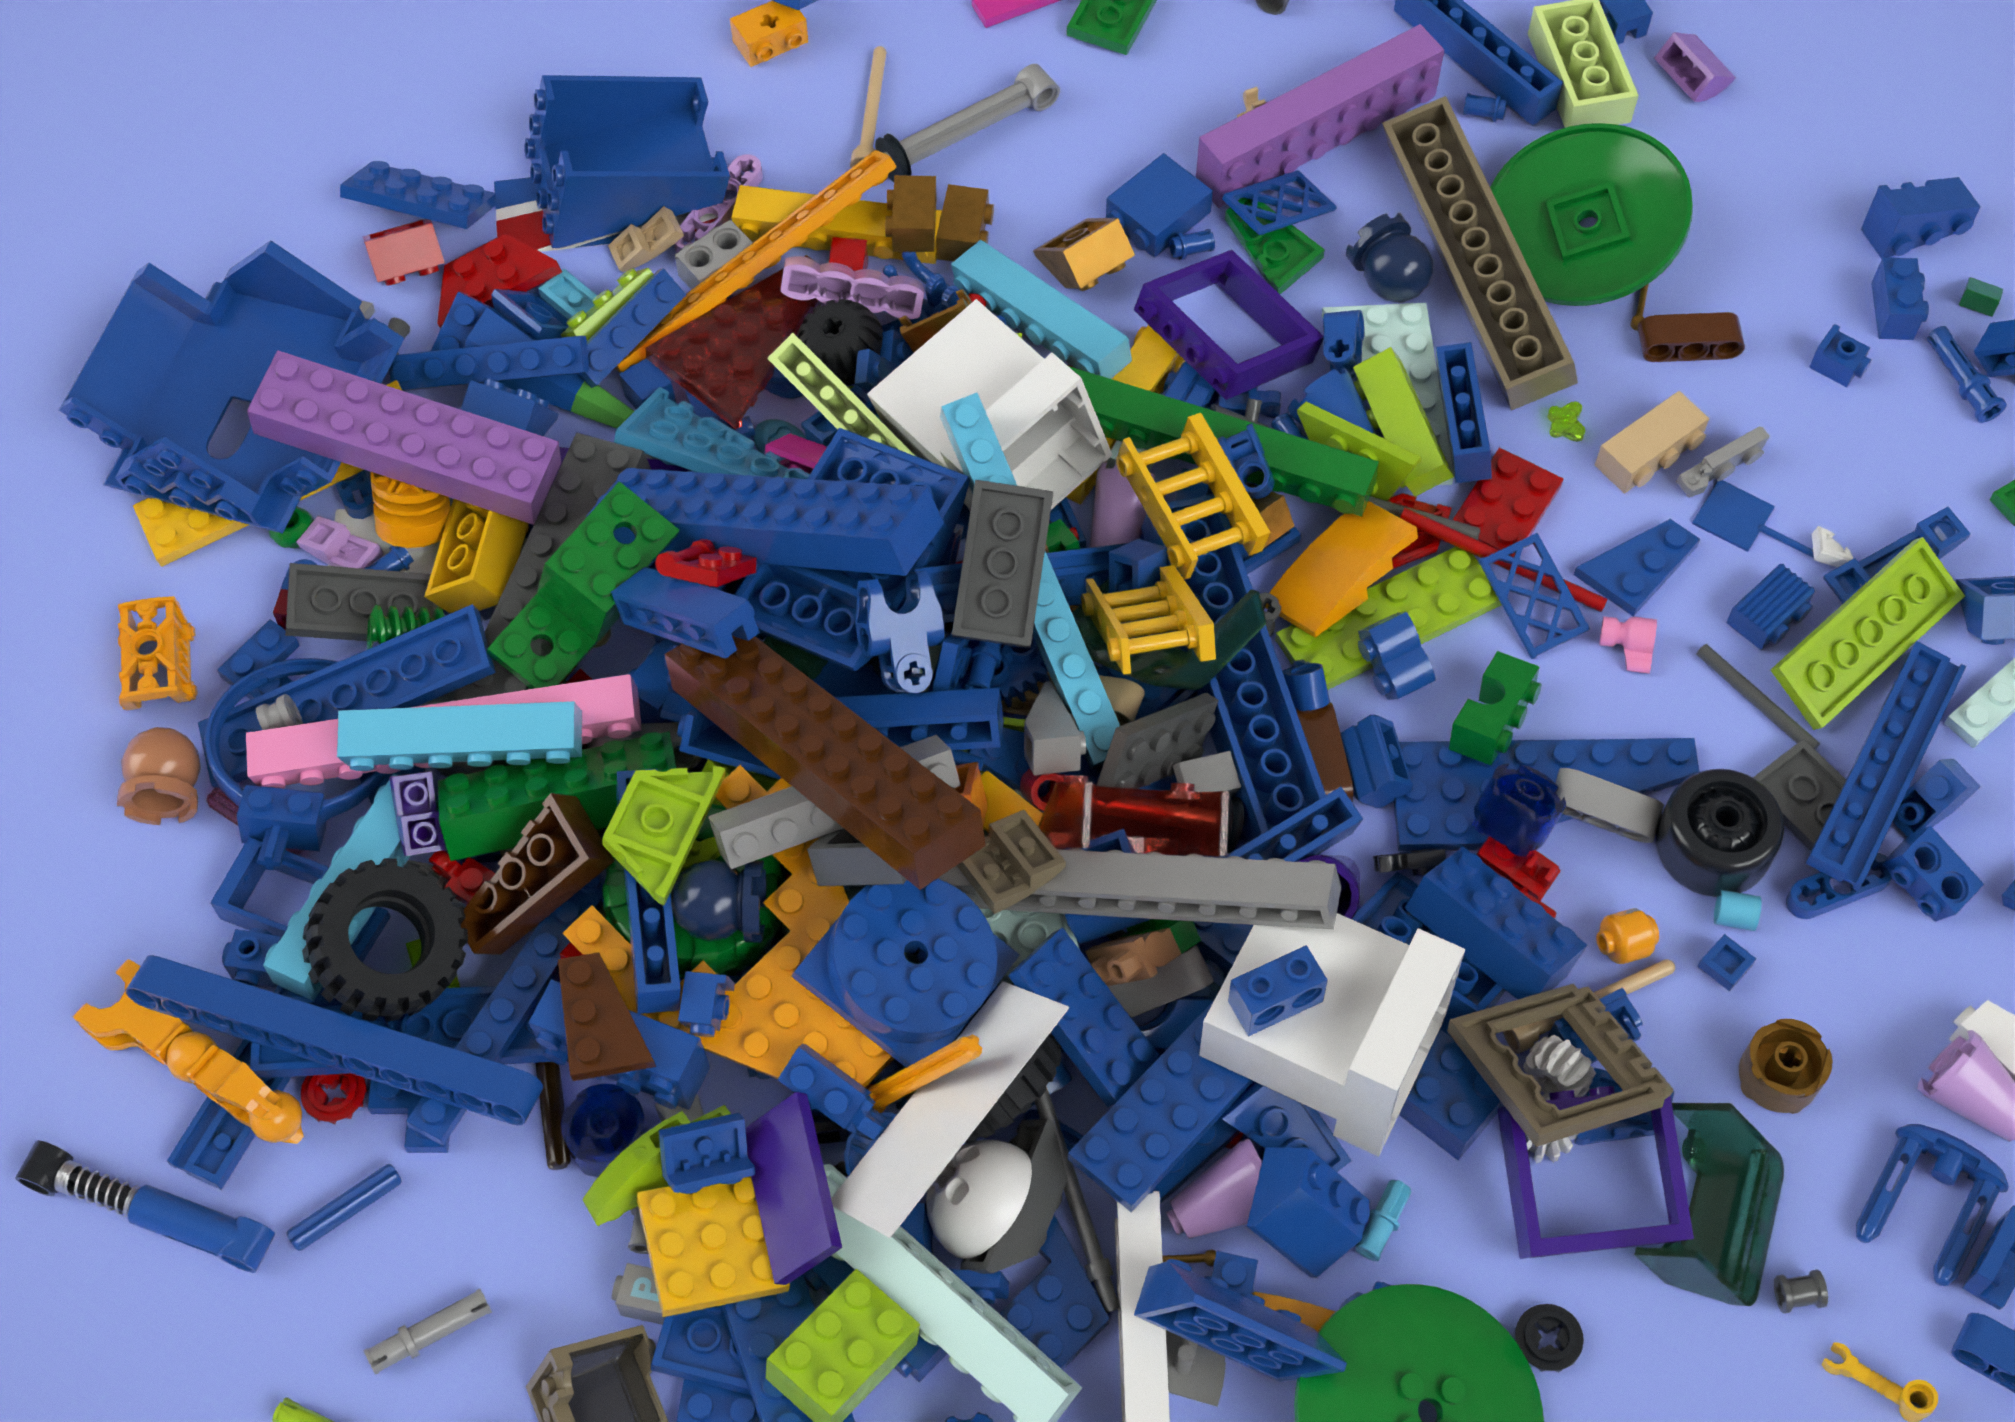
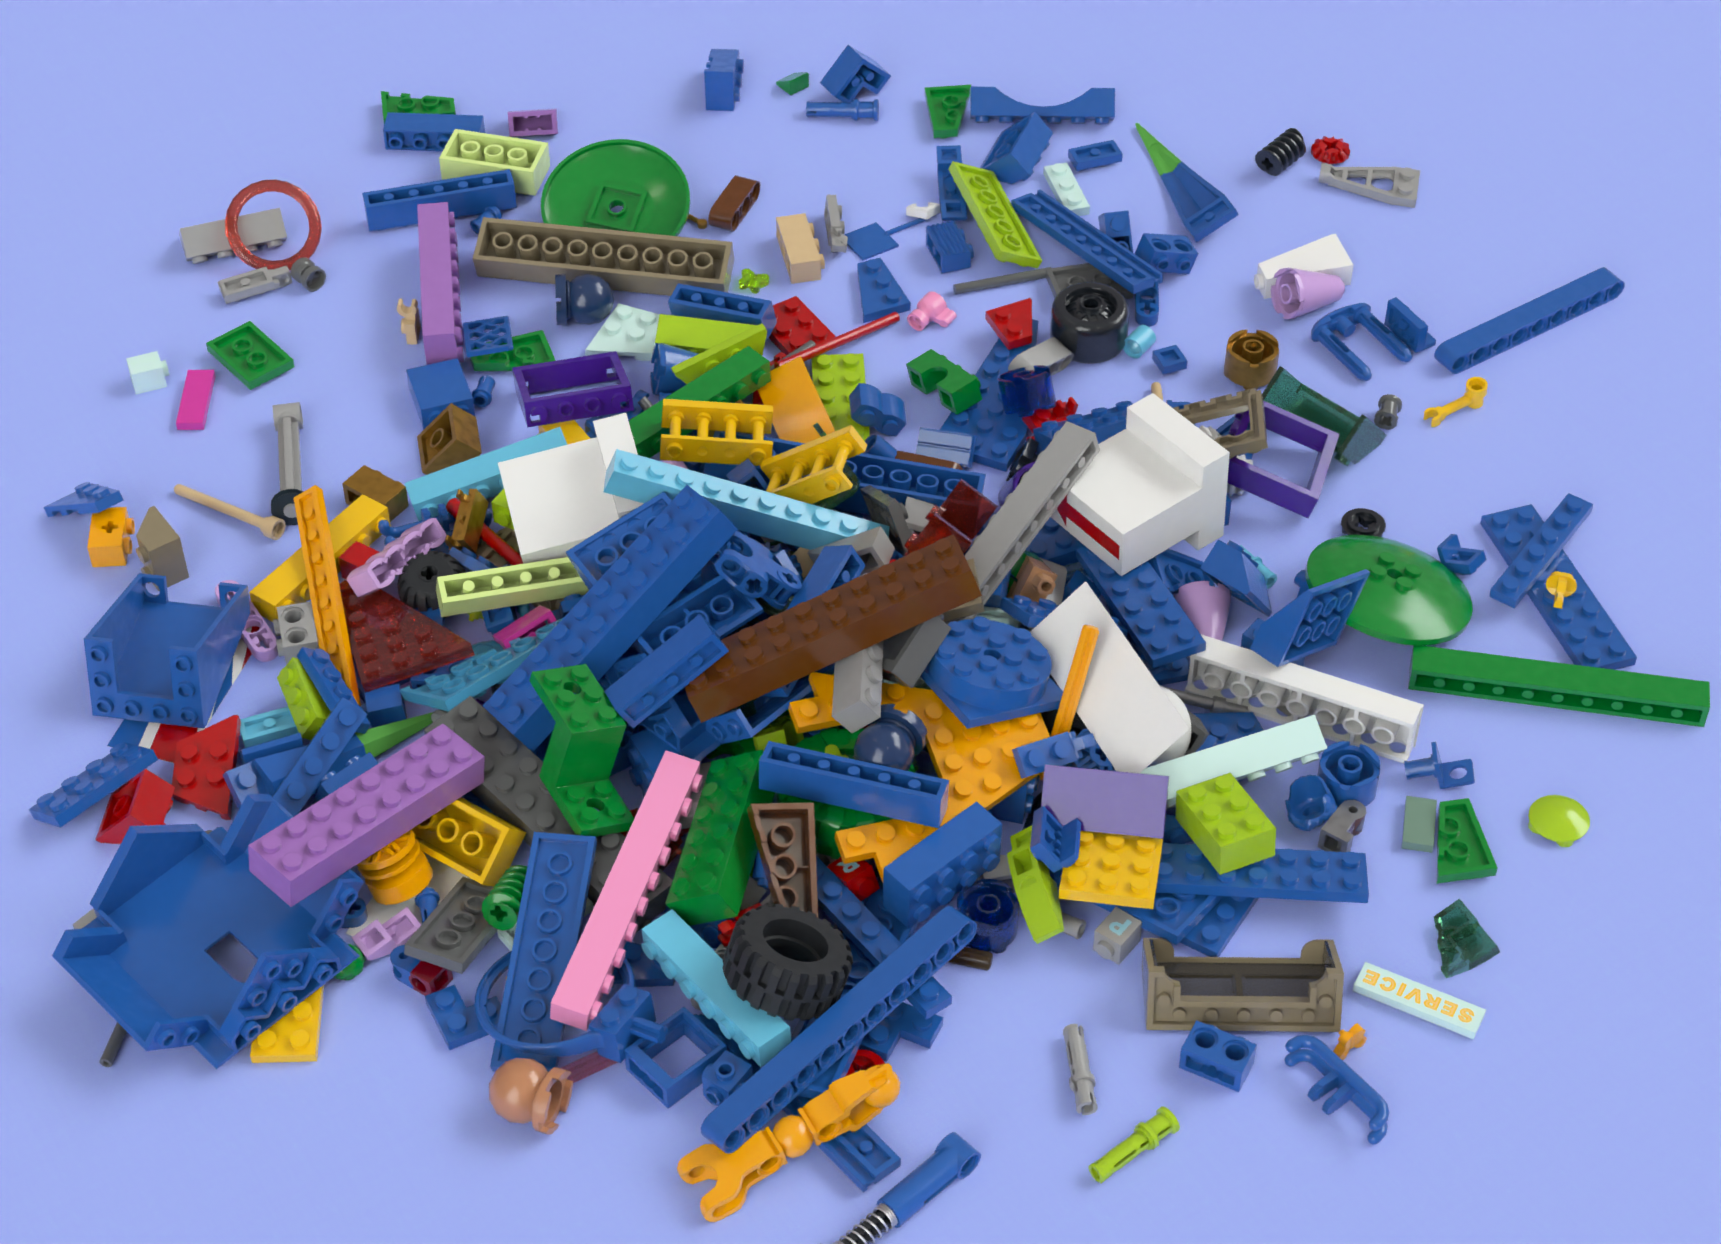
camera: 65 degrees left, 15 degrees down
light orange piece [118,596,198,711] -> none
light grey wheel [256,694,303,730] -> none
blue axle [286,1164,402,1251] -> none
medium azure brick [337,701,582,771] -> none
dark purple slope [389,771,445,856] -> none
reddish brown wing [558,952,656,1081] -> none
lime wing [602,766,726,905] -> none
tan slope [608,206,684,272] -> none
red plate [655,539,757,587] -> none
blue brick [678,971,735,1037] -> none
pearl gold brick [885,175,937,252] -> none
dark grey plate [952,480,1054,648] -> none
blue piece [1218,423,1274,499] -> none
blue brick [1223,787,1363,862] -> none
blue brick [1228,945,1328,1037] -> none
blue piece [1323,310,1365,378] -> none
blue window [1478,532,1590,659] -> none
light orange head [1596,908,1659,964] -> none
blue brick [1809,324,1872,388] -> none
blue brick [1871,257,1929,340] -> none
none -> dark tan slope [136,506,189,591]
none -> red wing [985,298,1032,350]

